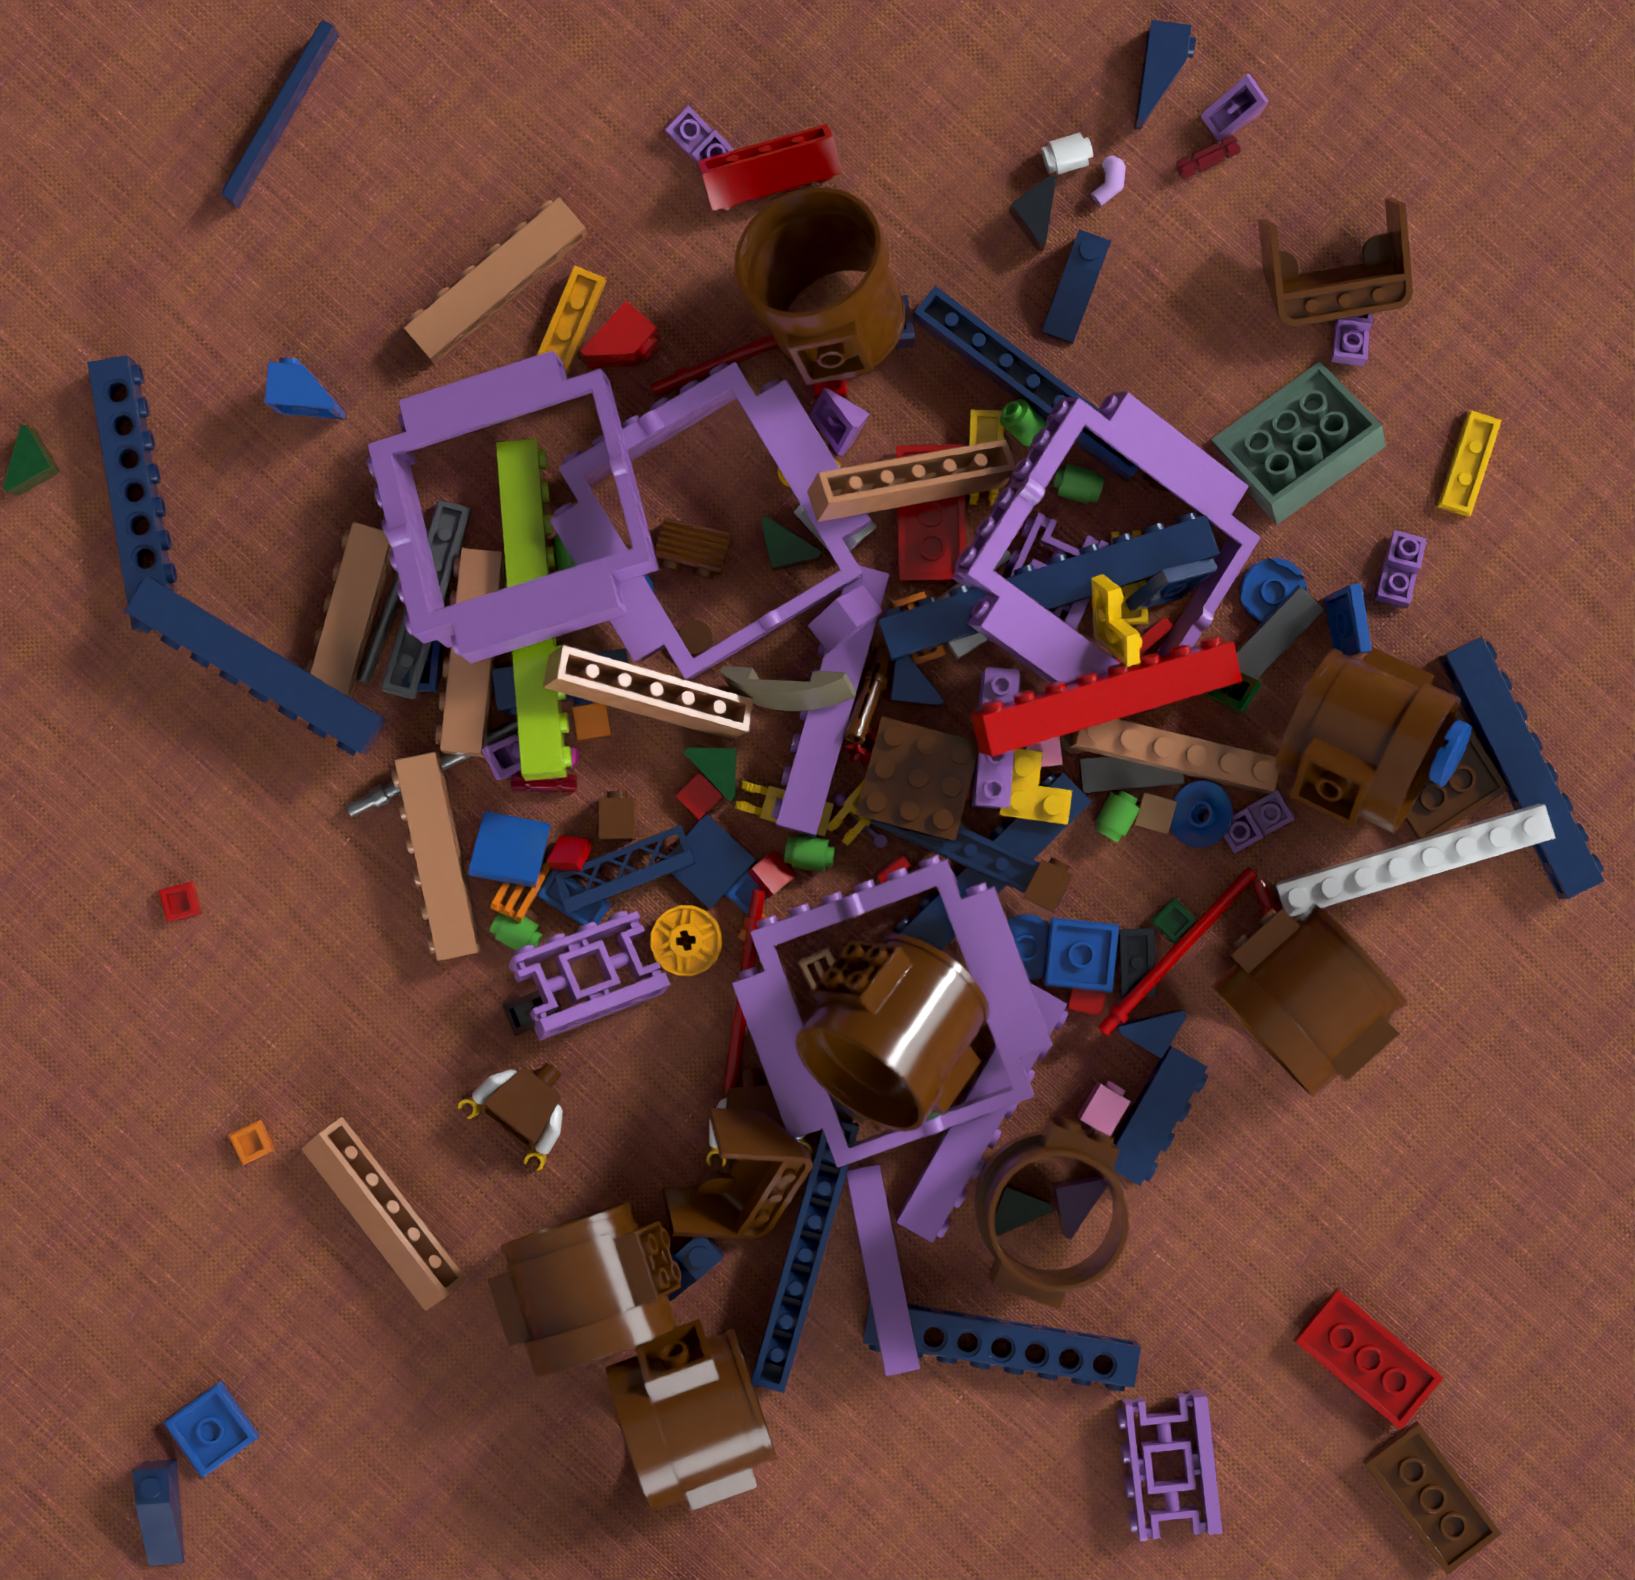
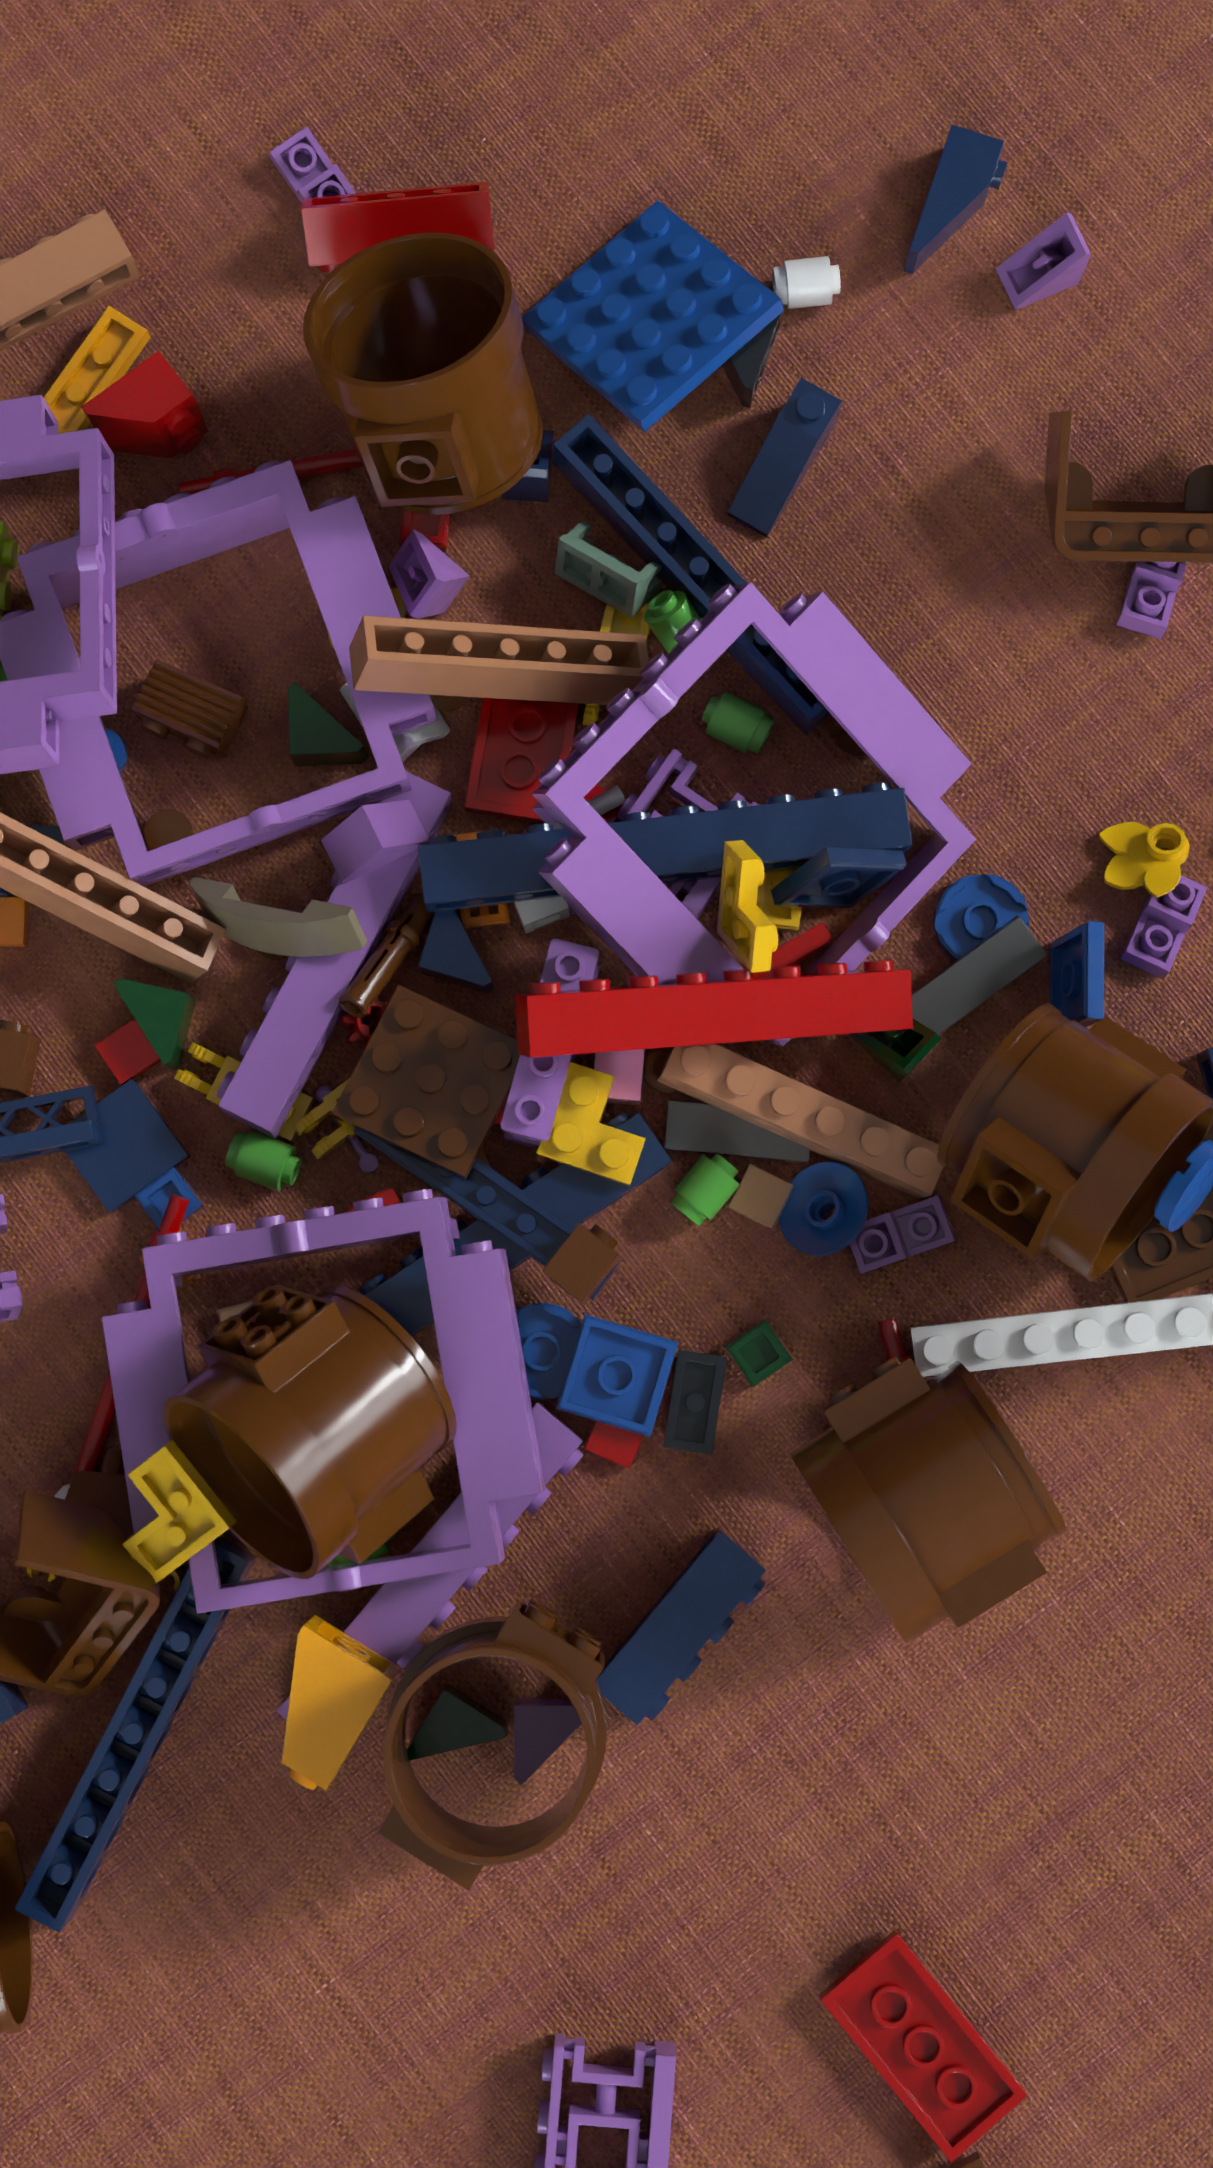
camera: 10 degrees right, 5 degrees down
light orange wheel [651,905,723,976] -> none
red tile [747,850,796,898] -> none
medium lavender tile [846,1165,920,1376] -> none
dark blue brick [863,1297,1141,1391] -> none
bright pink brick [1077,1080,1130,1136] -> none
lavender arm [1090,155,1126,207] -> none
red bar [1097,867,1257,1037] -> none
dark blue slope [1116,1009,1186,1058] -> none
dark red axle [1176,135,1241,179] -> none
sand green slope [1211,361,1386,525] -> none
none -> yellow plate [122,1440,236,1583]
none -> light orange slope [282,1615,401,1790]
none -> blue plate [522,200,784,432]
none -> sand green hinge [554,521,662,618]
none -> yellow plate [1099,821,1189,897]

